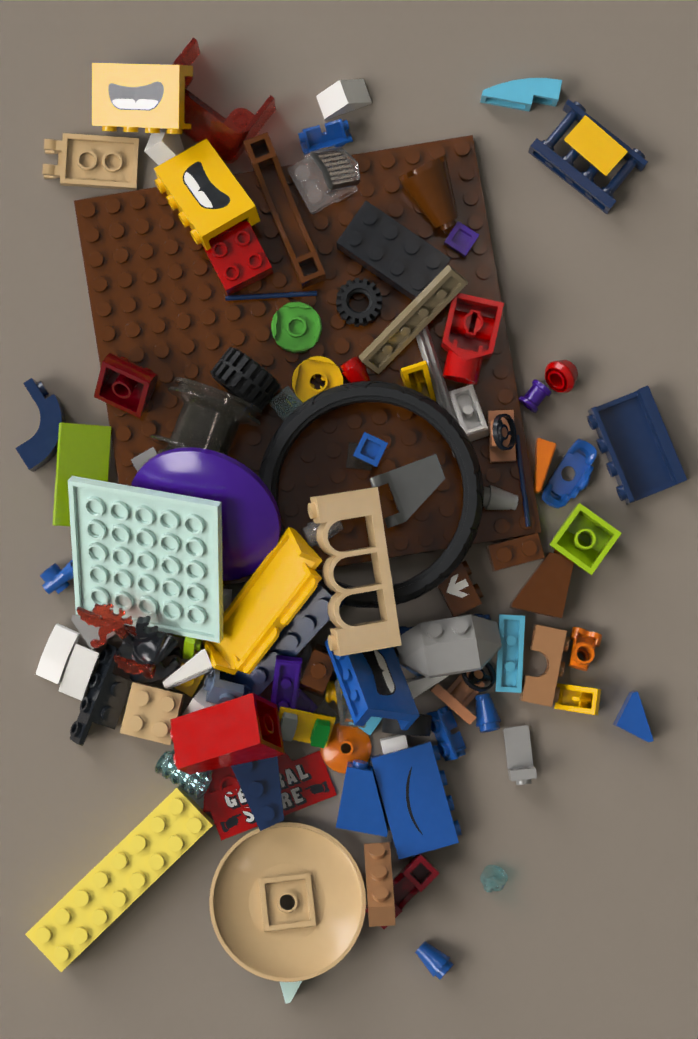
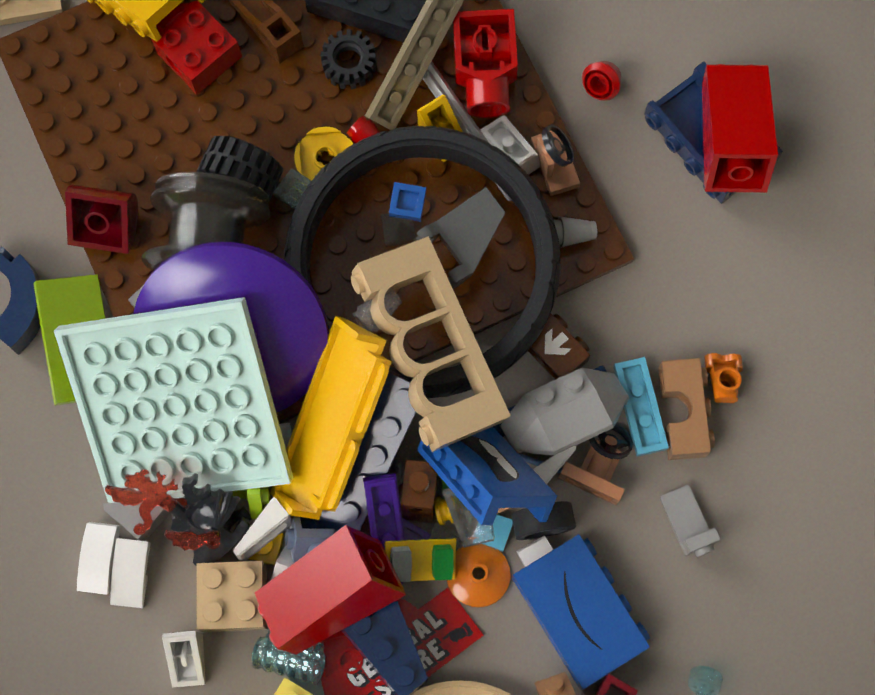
camera: 15 degrees left, 10 degrees down
blue plate [40,560,74,594] -> none
black bracket [70,644,134,746] -> none
dark blue axle [225,291,317,301] -> none
bright green tile [271,302,322,353] -> none
blue slope [336,760,388,837] -> none
blue hinge [427,706,466,761] -> none
blue cone [475,693,501,733] -> none
reddish brown brick [486,533,545,572] -> none
reddish brown slope [509,549,574,619] -> none
dark blue axle [515,435,531,527] -> none
dark purple bush [519,379,552,413] -> none
orange slope [534,438,557,494] -> none
blue piece [542,439,597,508] -> none
lime slope [549,503,622,575] -> none
yellow slope [554,683,601,715] -> none
blue slope [613,691,654,742] -> none
none -> white slope [162,631,205,688]
none -> red slope [702,64,778,193]

